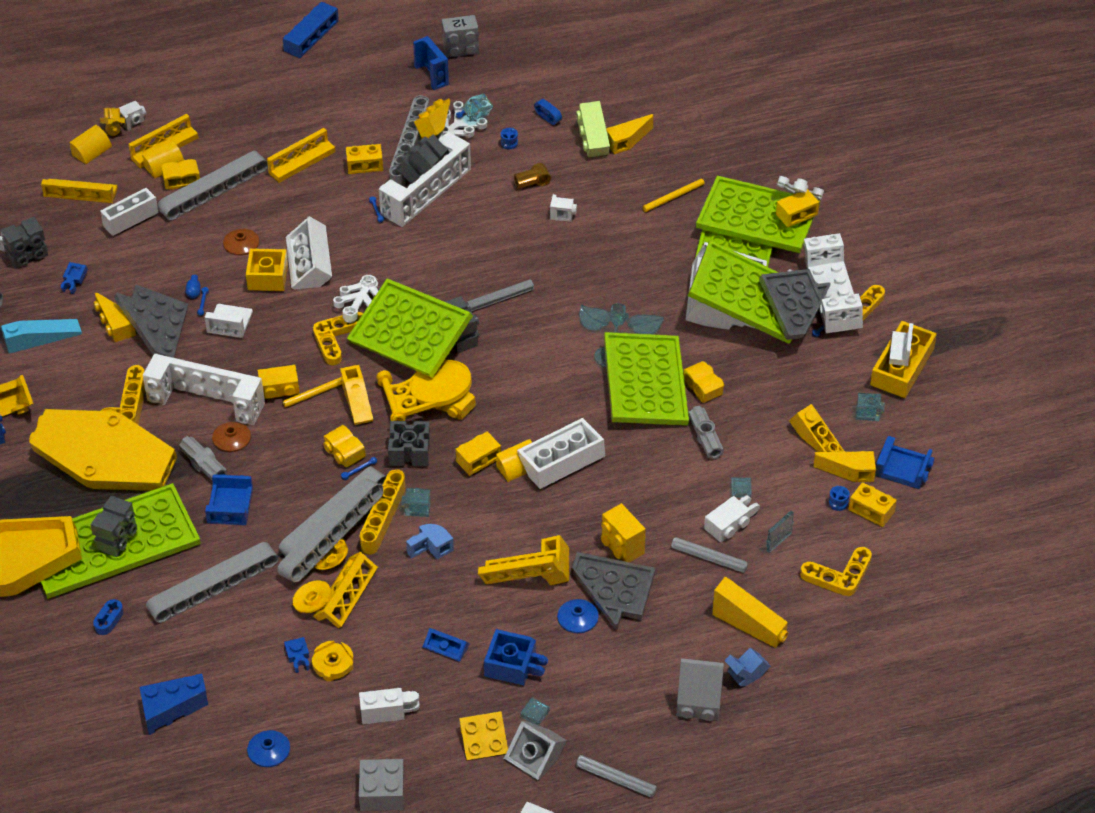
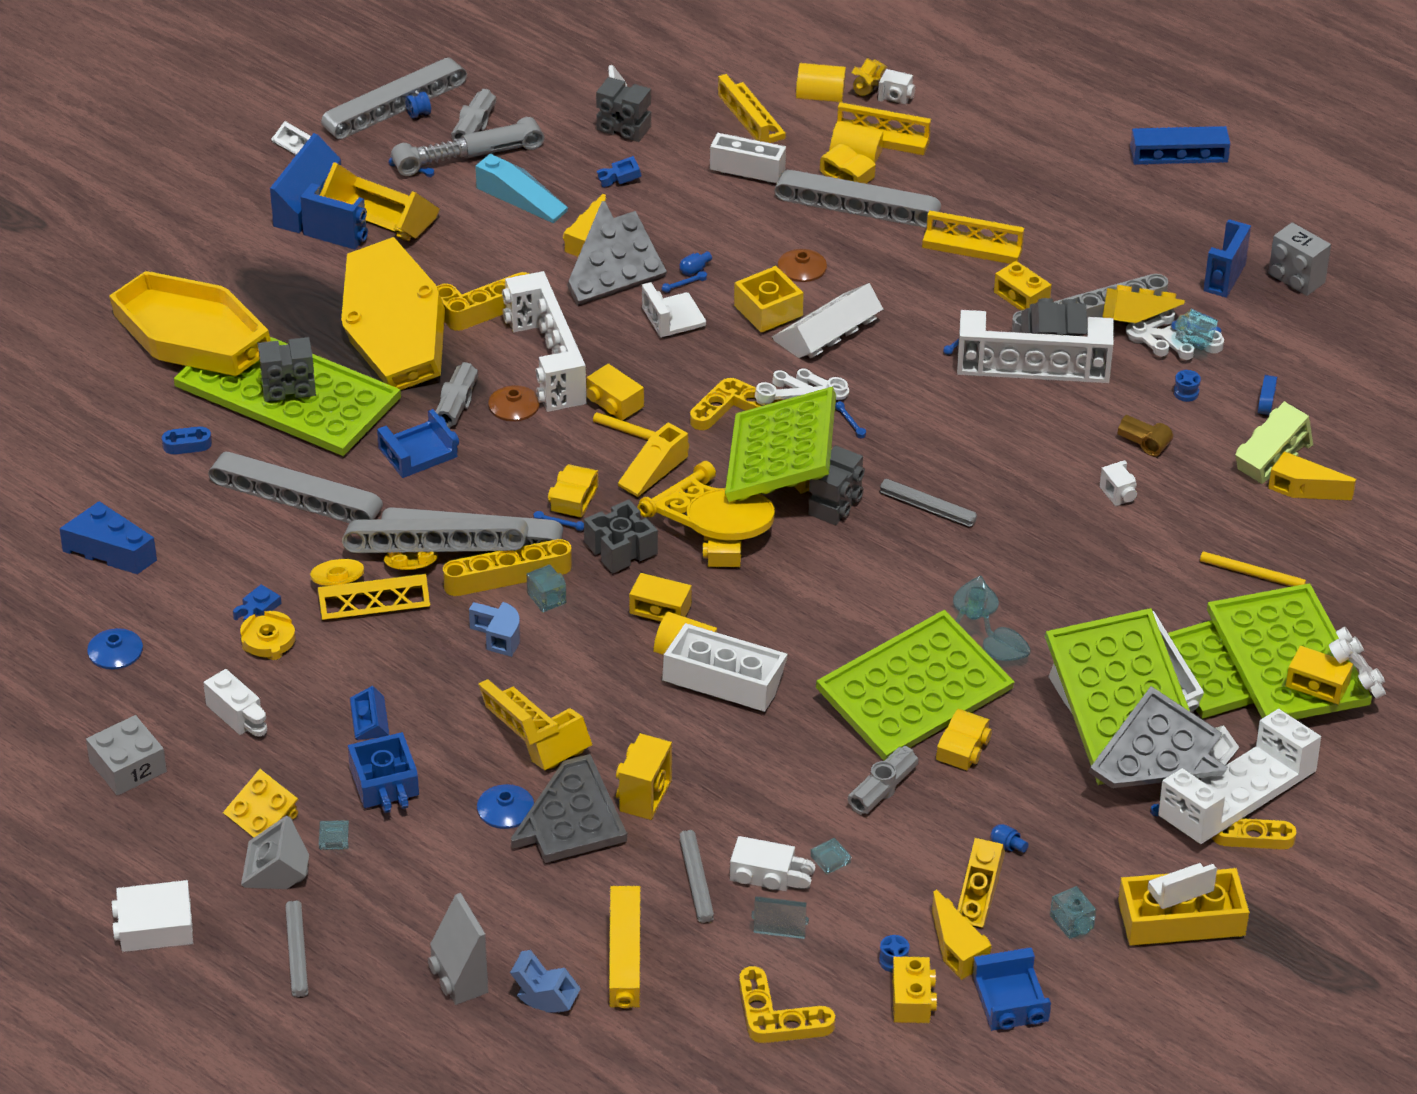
camera: 55 degrees right, 5 degrees down
none -> blue cylinder [990,824,1029,852]

